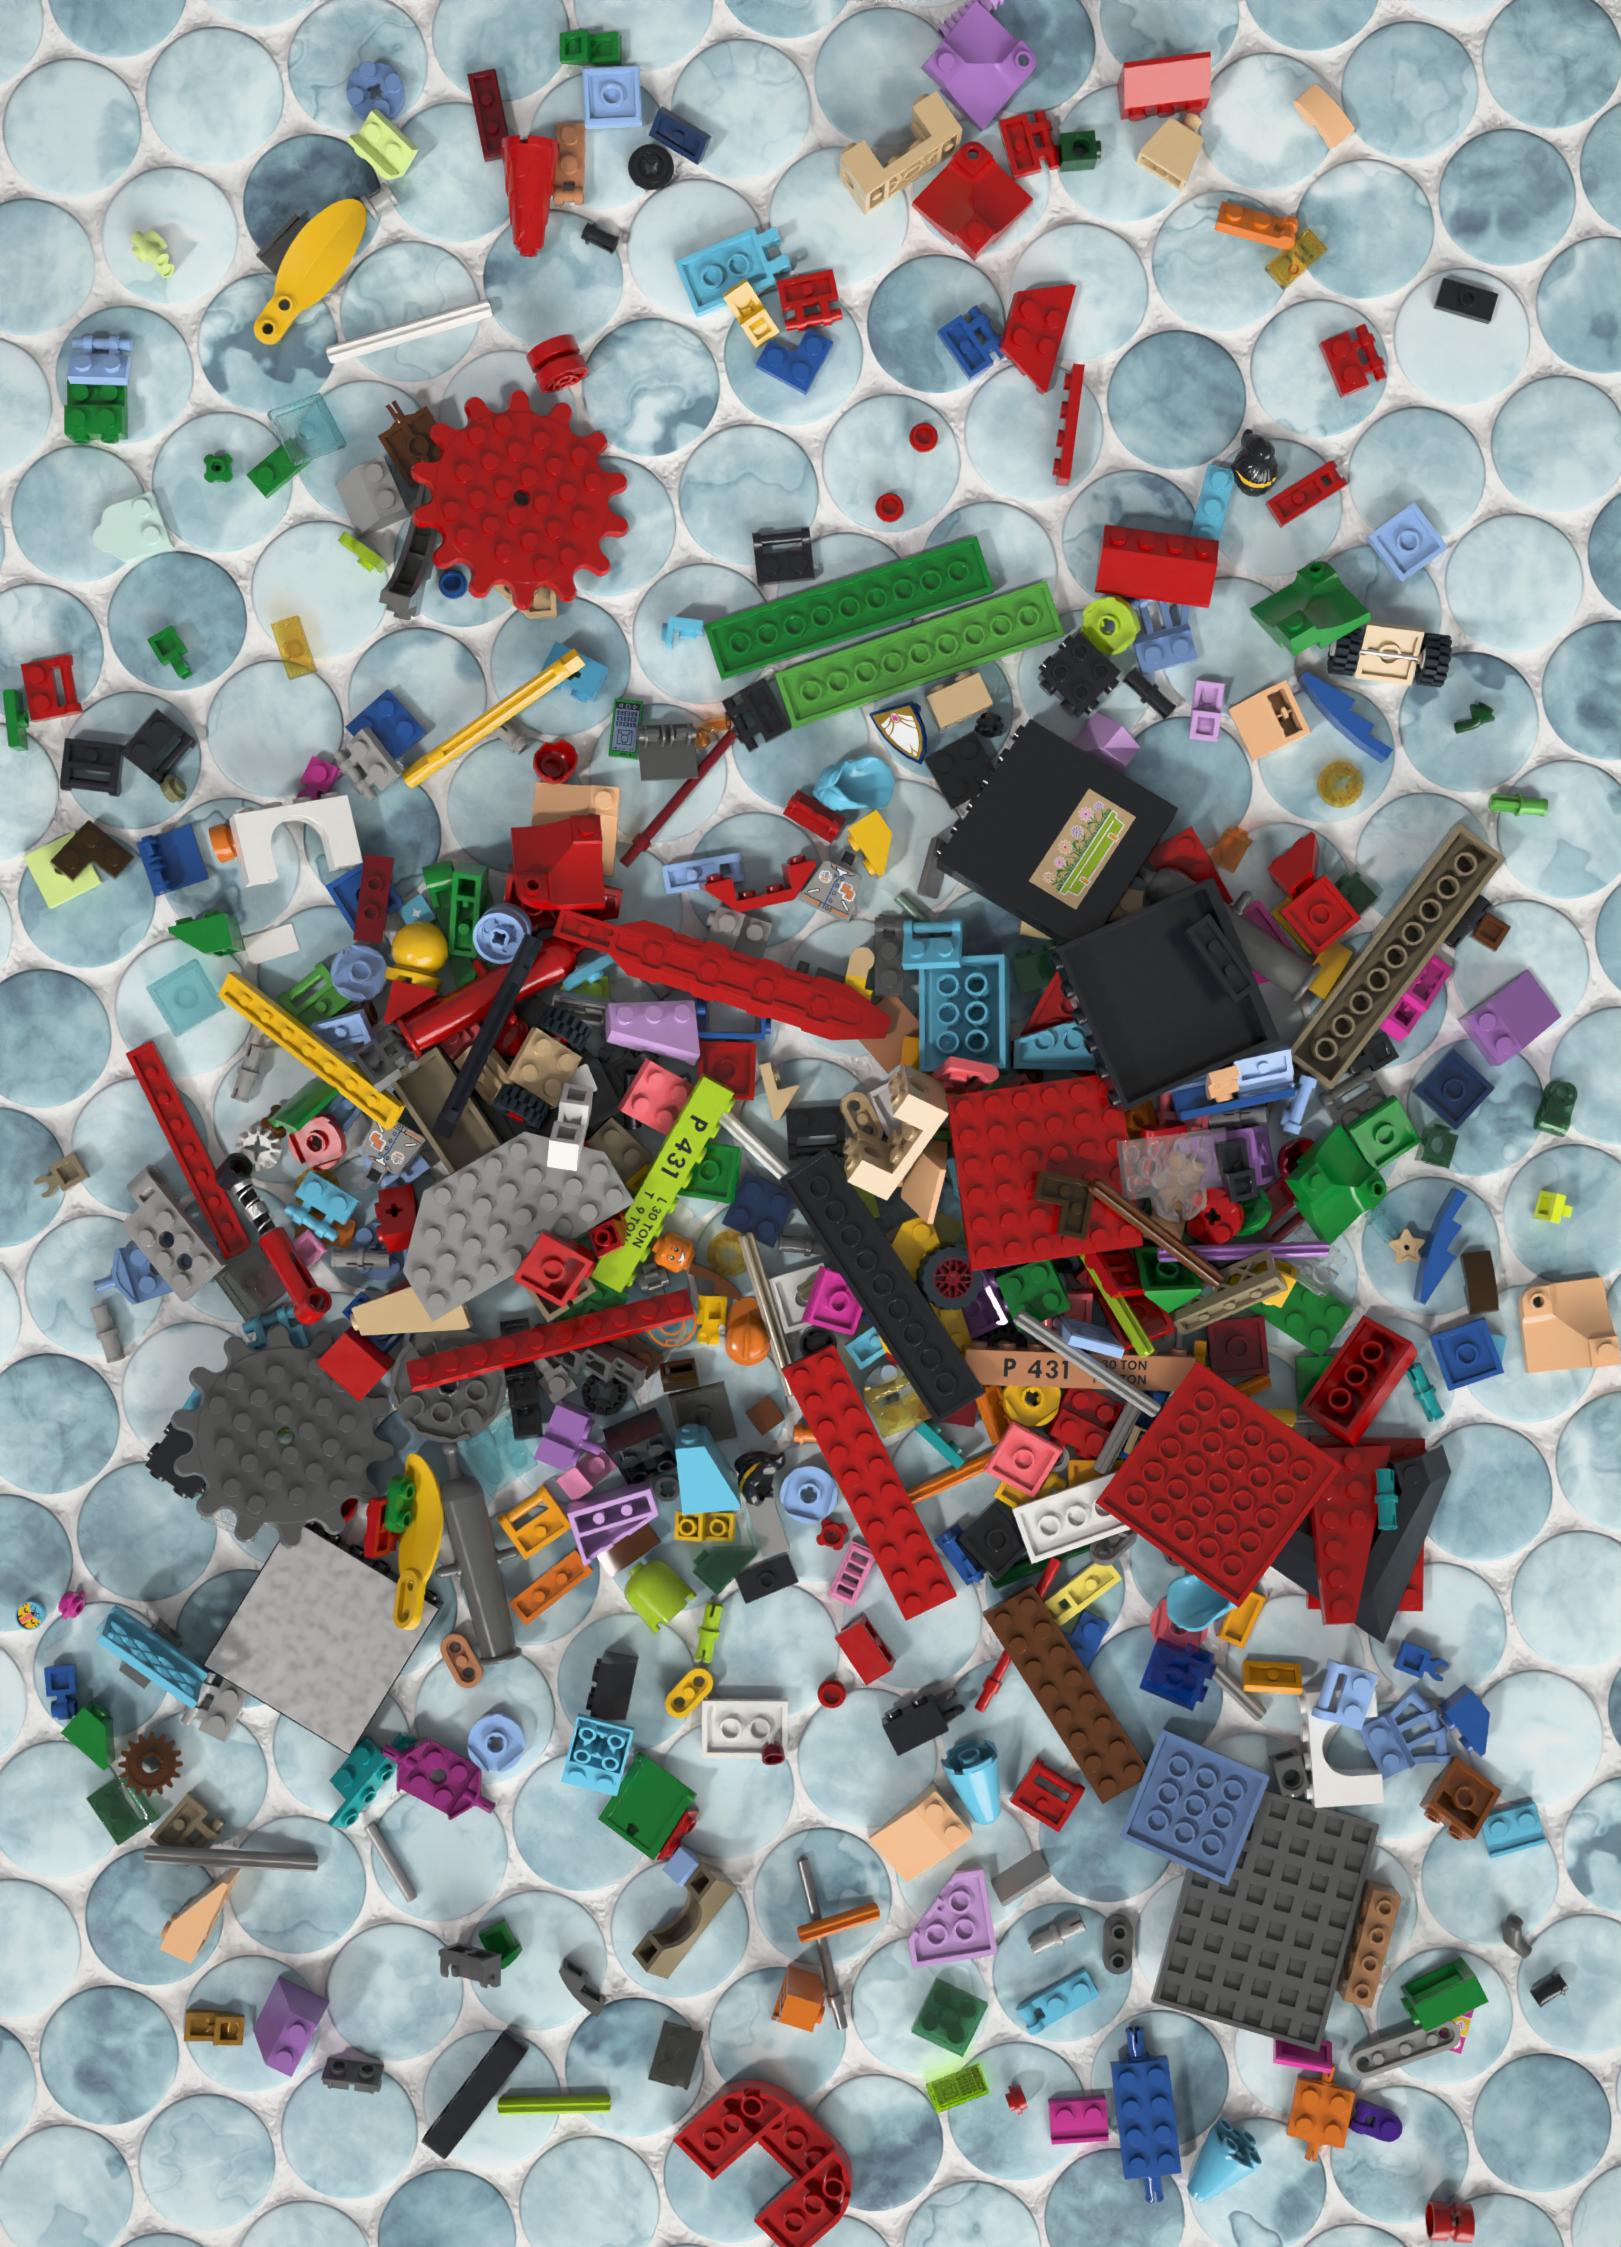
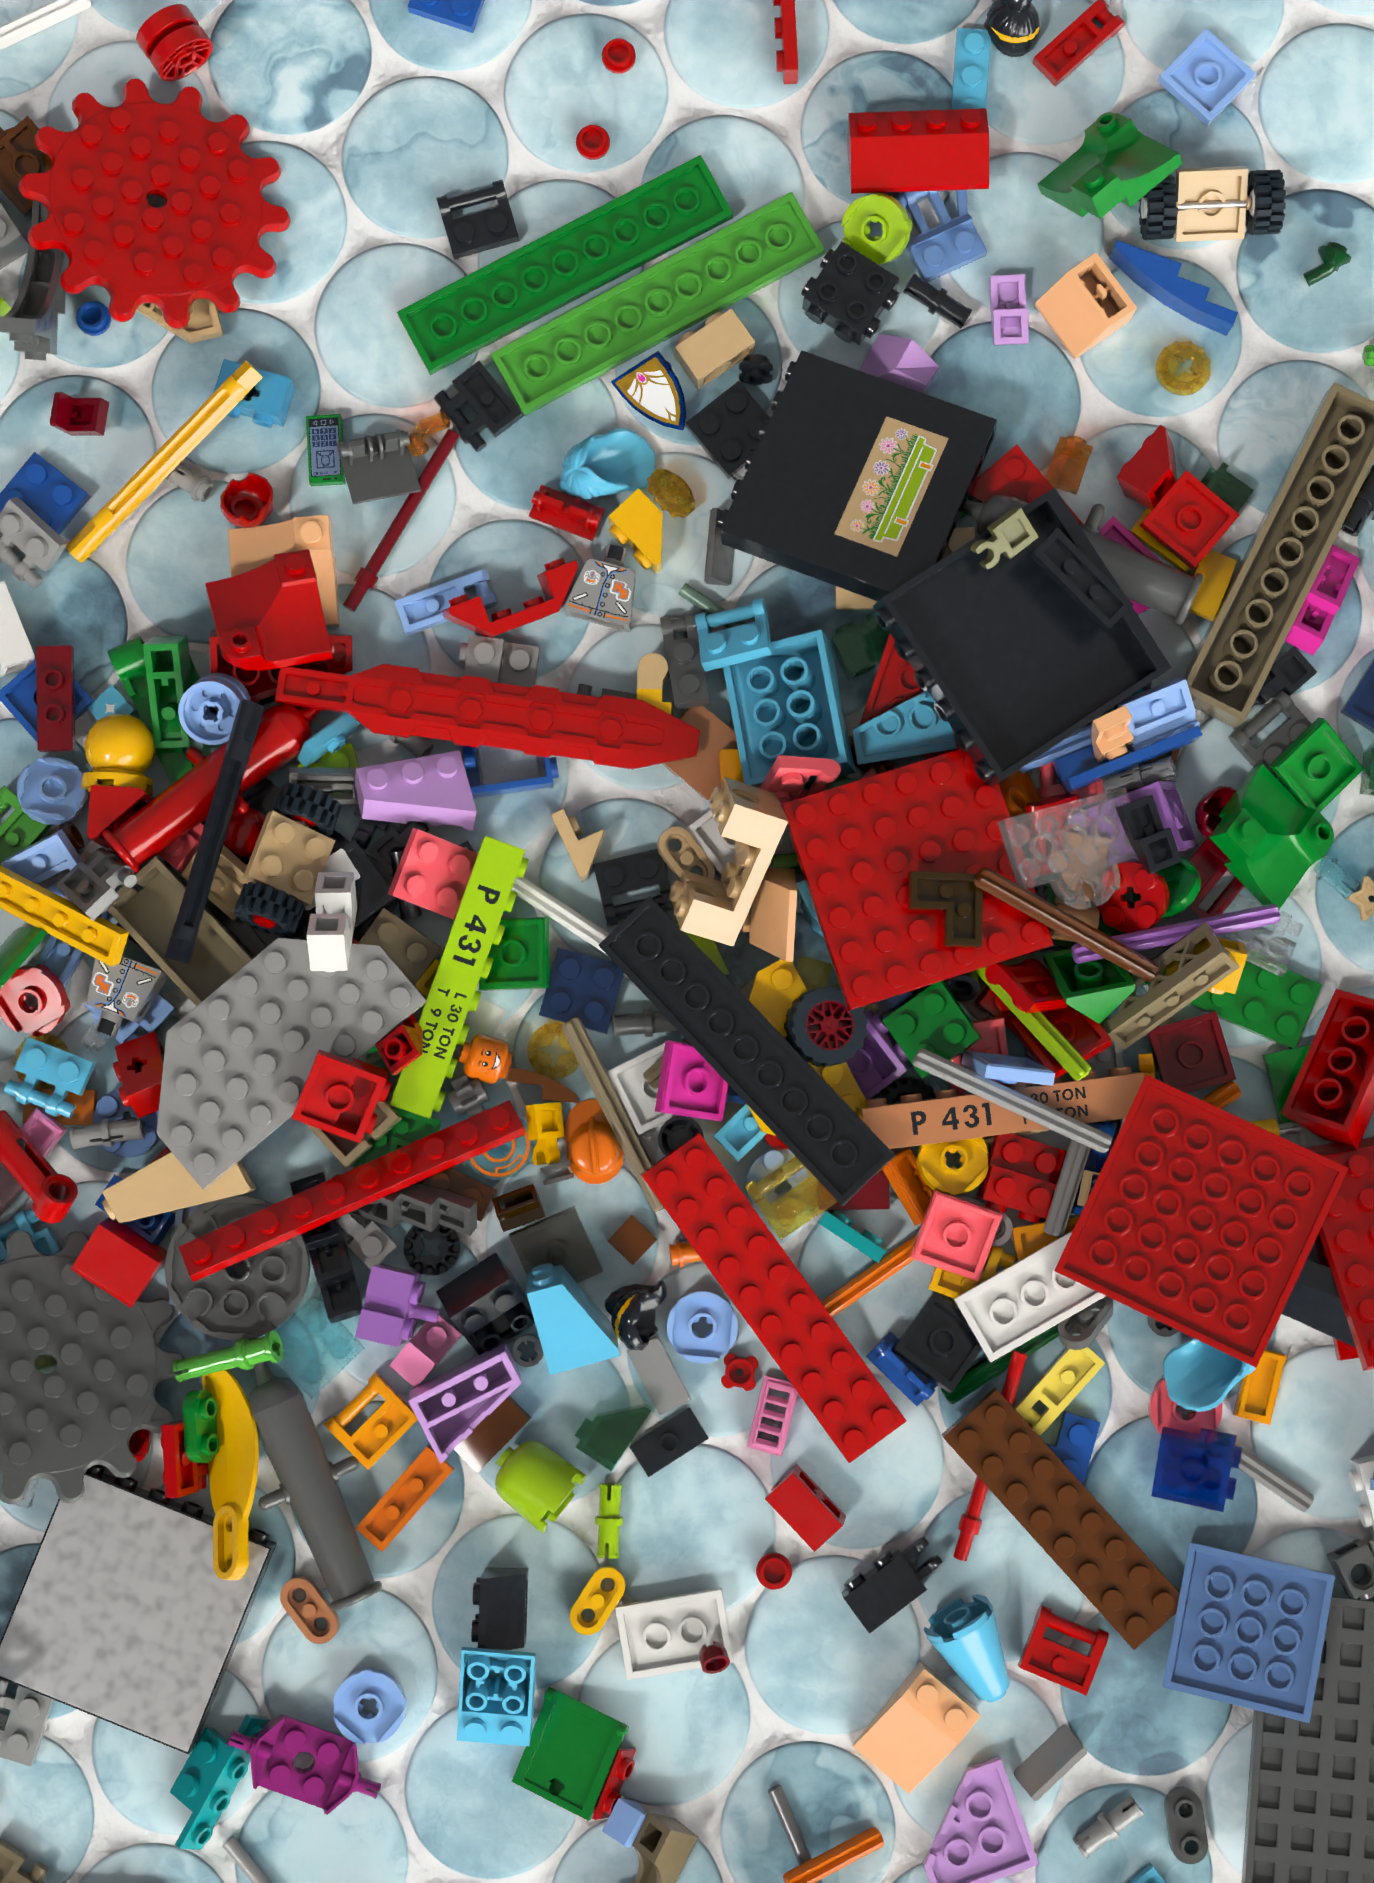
camera: 15 degrees left, 5 degrees down
medium azure bracket [661,616,704,649] -> none
yellow slope [674,1510,736,1542] -> none
red plate [697,1041,756,1100] -> none
light orange plate [1241,1660,1303,1695] -> none
light blue plate [1279,1075,1317,1135] -> none
none -> dark red bracket [50,392,109,436]
none -> bright green pin [173,1330,283,1382]
none -> dark grey bush [540,1160,575,1185]
none -> clear yellow gear [647,469,695,518]
none -> plate [970,506,1039,569]

